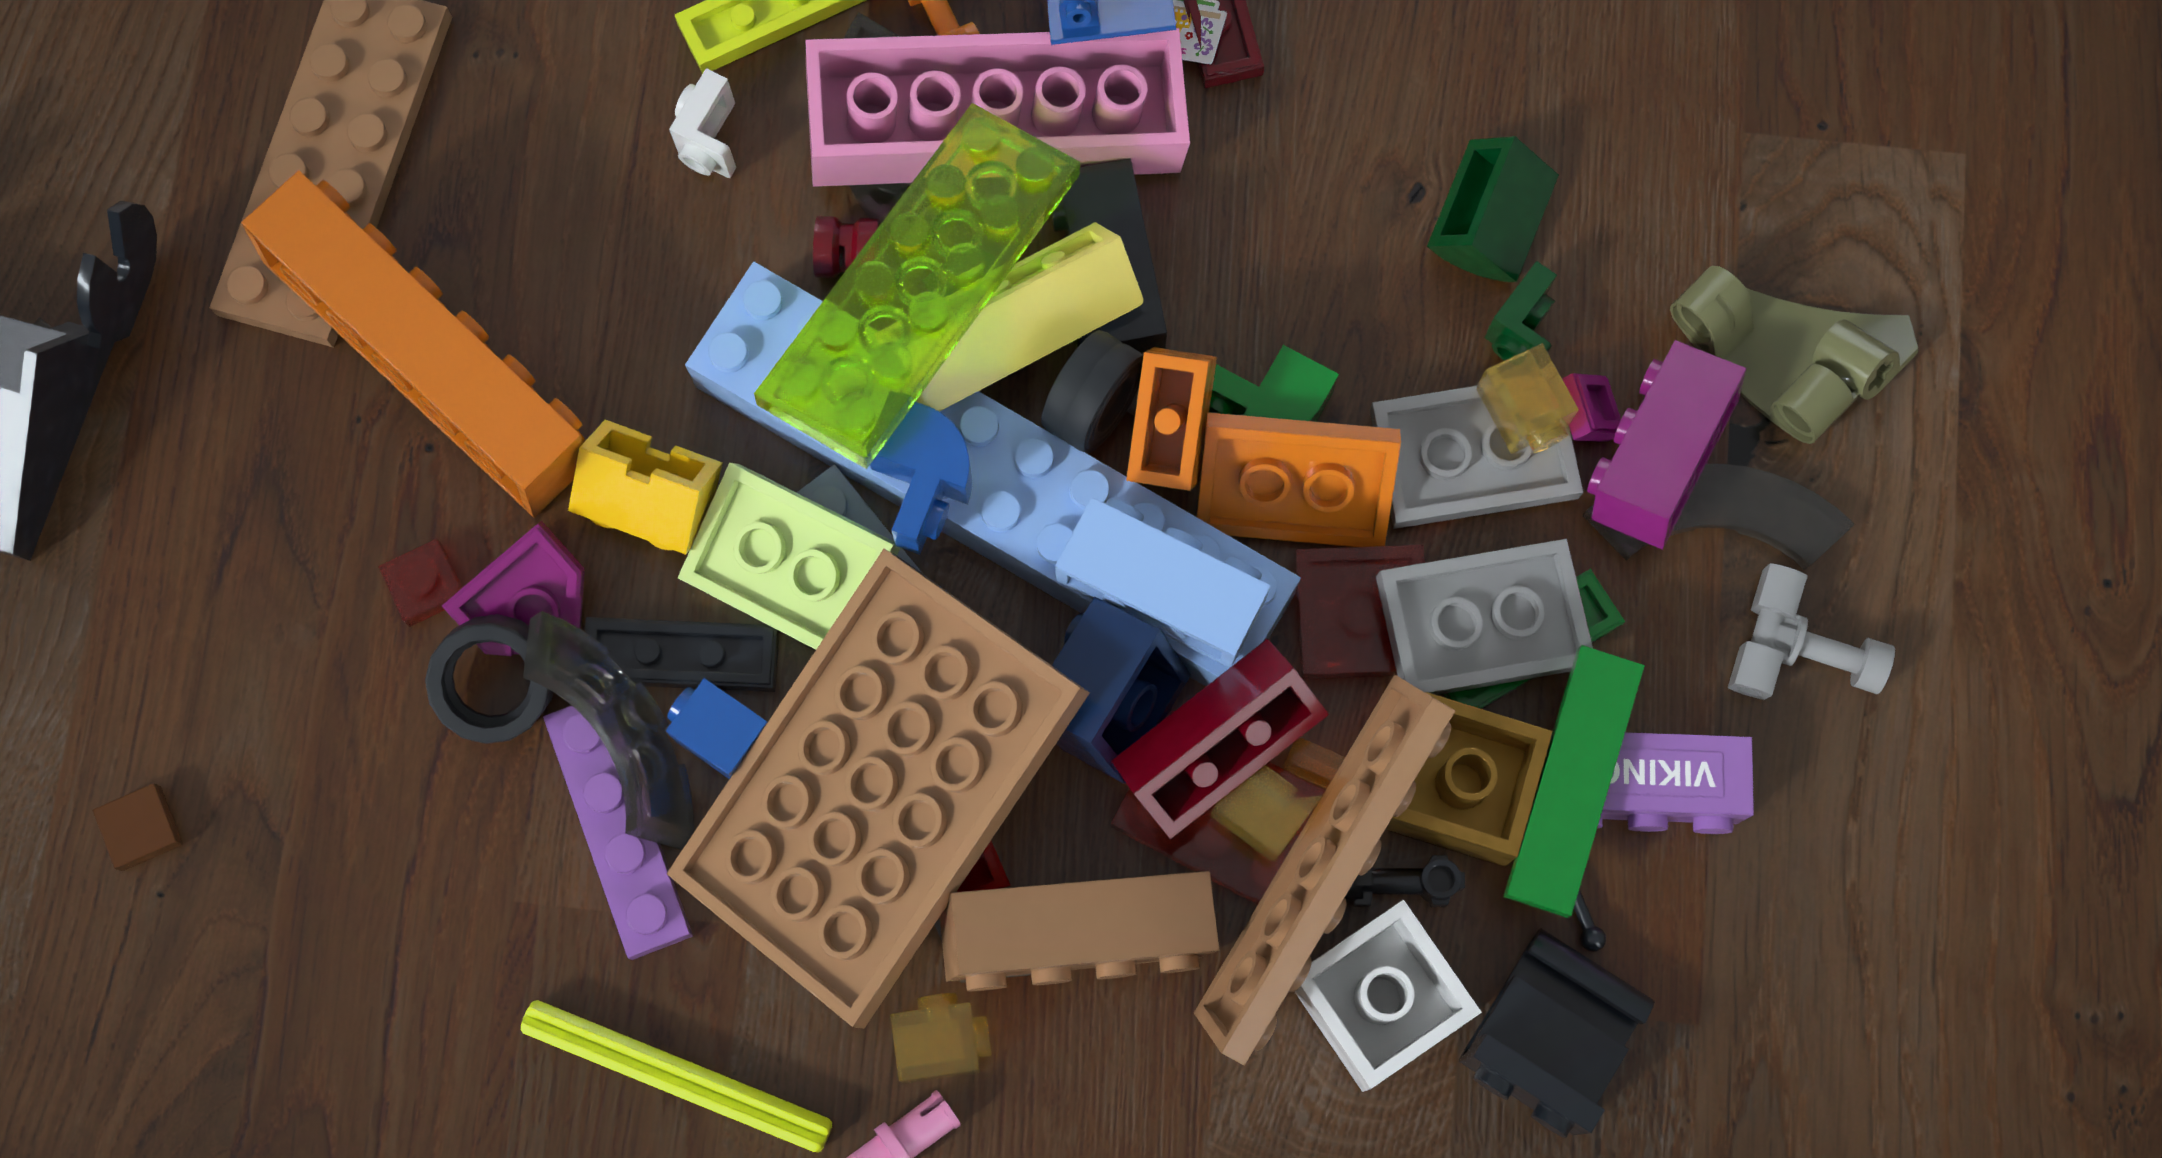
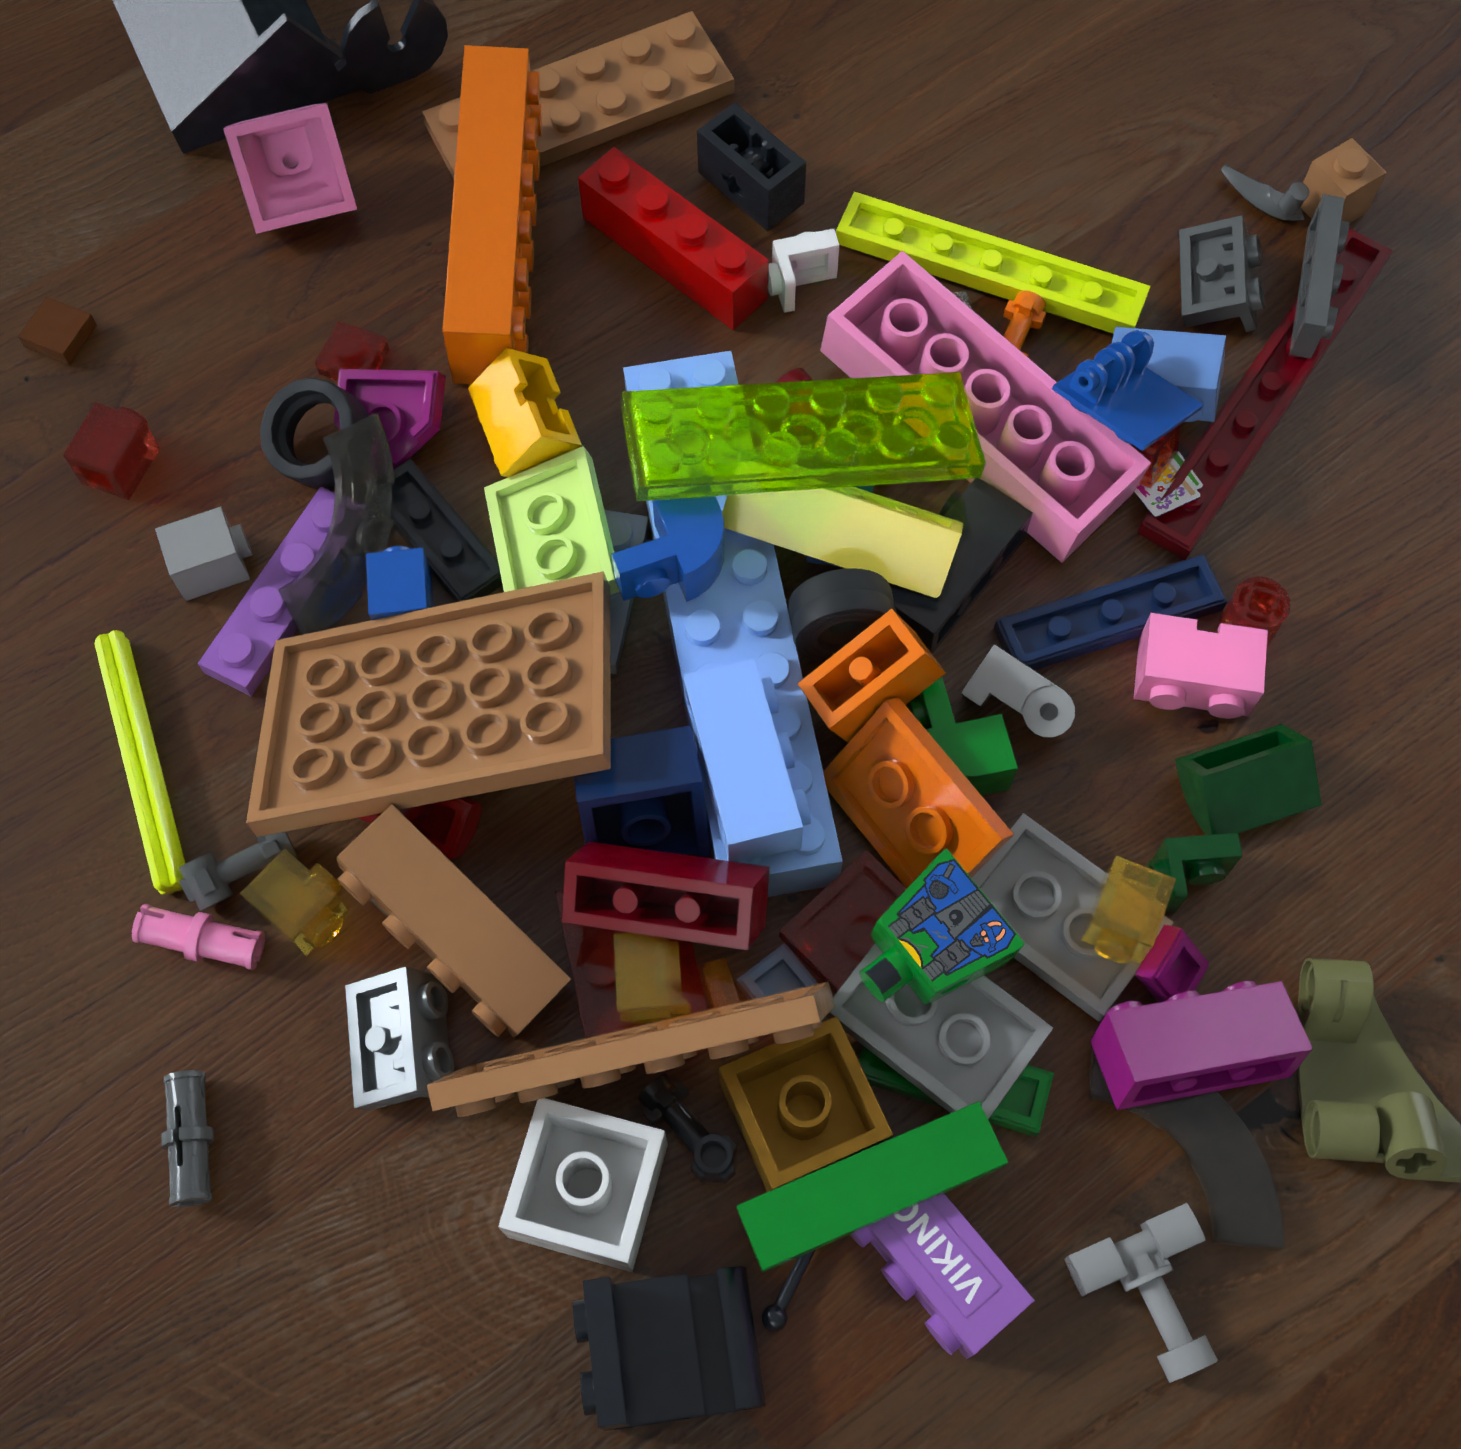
camera: 50 degrees right, 10 degrees down
none -> clear red brick [63,402,160,500]
none -> light grey brick [155,507,253,601]
none -> dark grey bar [178,832,298,911]
none -> bright pink brick [223,103,357,234]
none -> bracket [345,967,454,1111]
none -> red brick [578,147,769,331]
none -> black brick [697,102,806,232]
none -> sand blue tile [737,943,818,1000]
none -> torso [859,848,1025,1005]
none -> light grey leg [961,644,1075,737]
none -> dark blue tile [994,554,1228,670]
none -> bright pink brick [1134,613,1268,719]
none -> clear red wheel [1219,576,1291,646]

